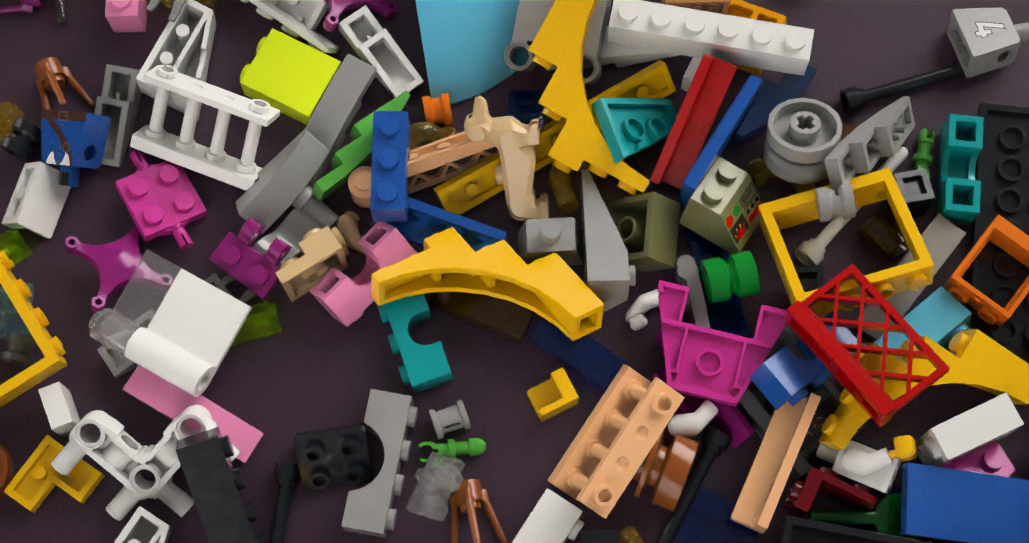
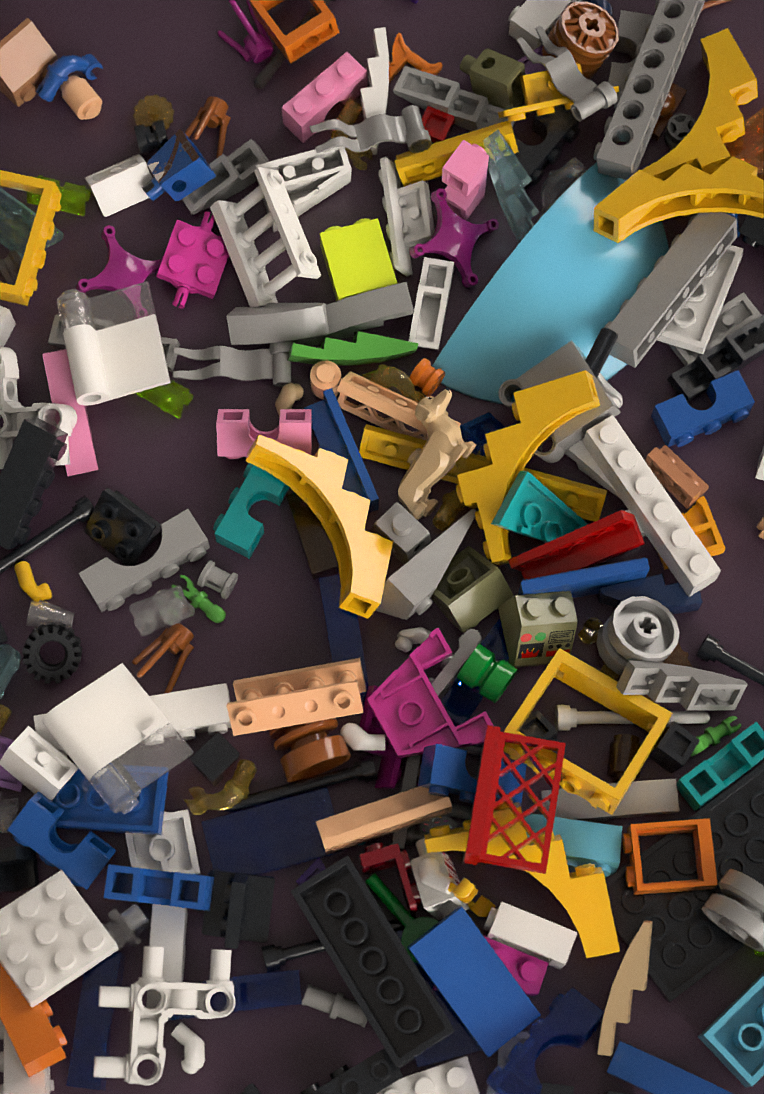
camera: 45 degrees right, 0 degrees up
magenta plate [209,217,292,300] -> none
tan plate [275,225,350,302] -> none
blue arch [370,111,411,222] -> none
yellow panel [527,367,579,423] -> none
light grey wheel [815,183,856,222] -> none

